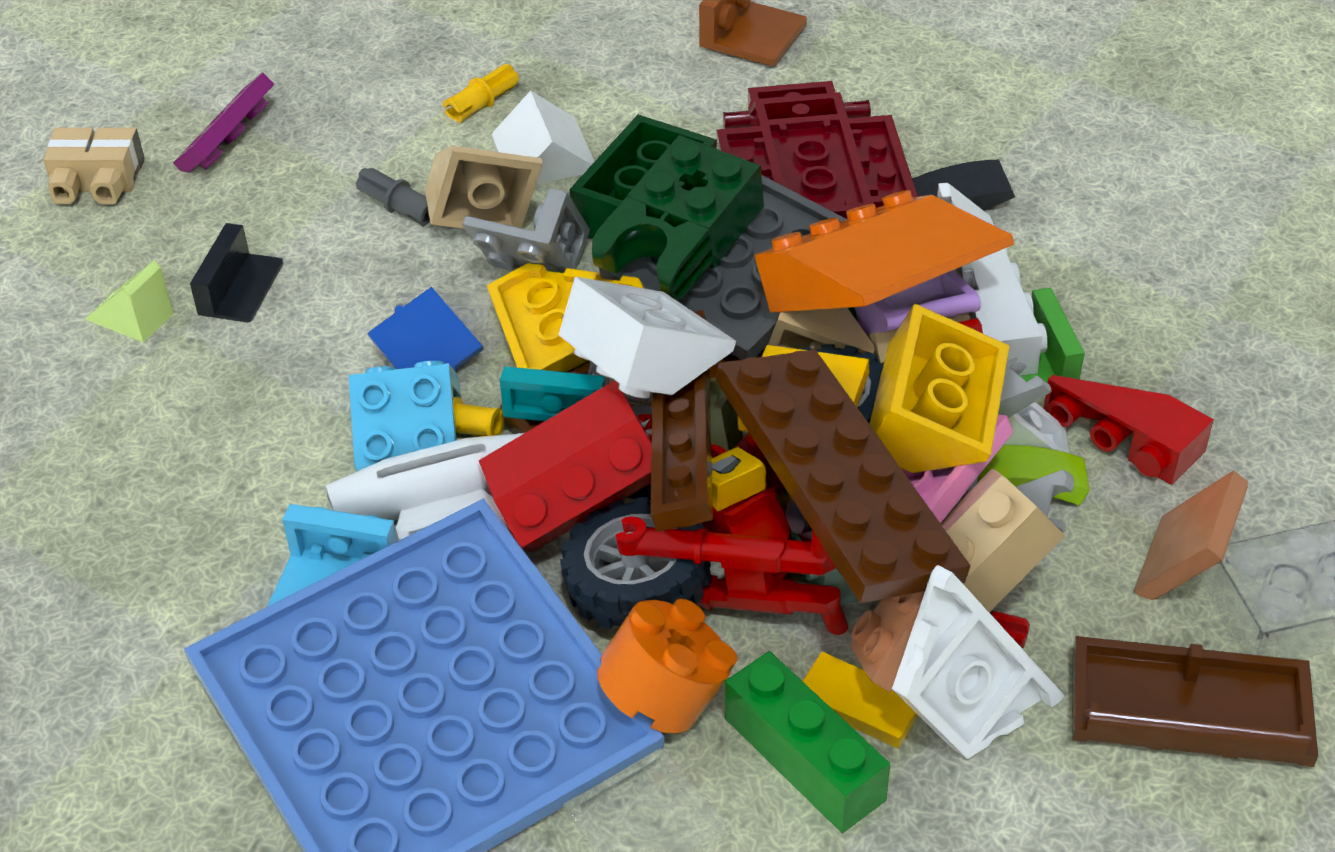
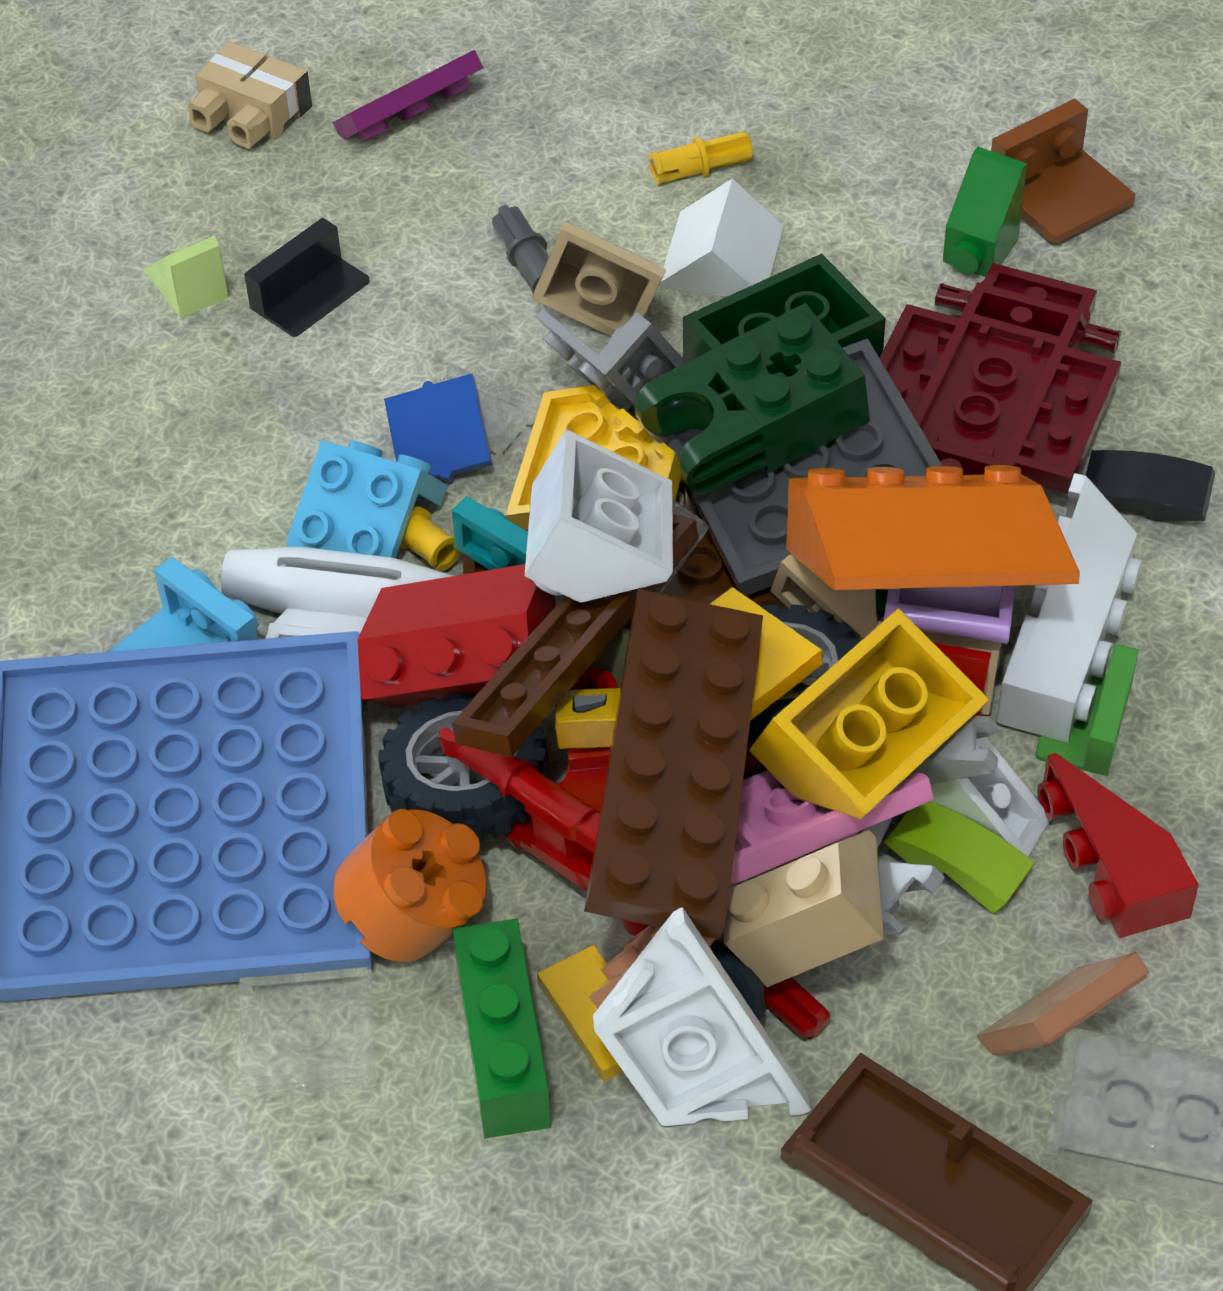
camera: 30 degrees right, 5 degrees up
none -> green slope [943,146,1027,277]

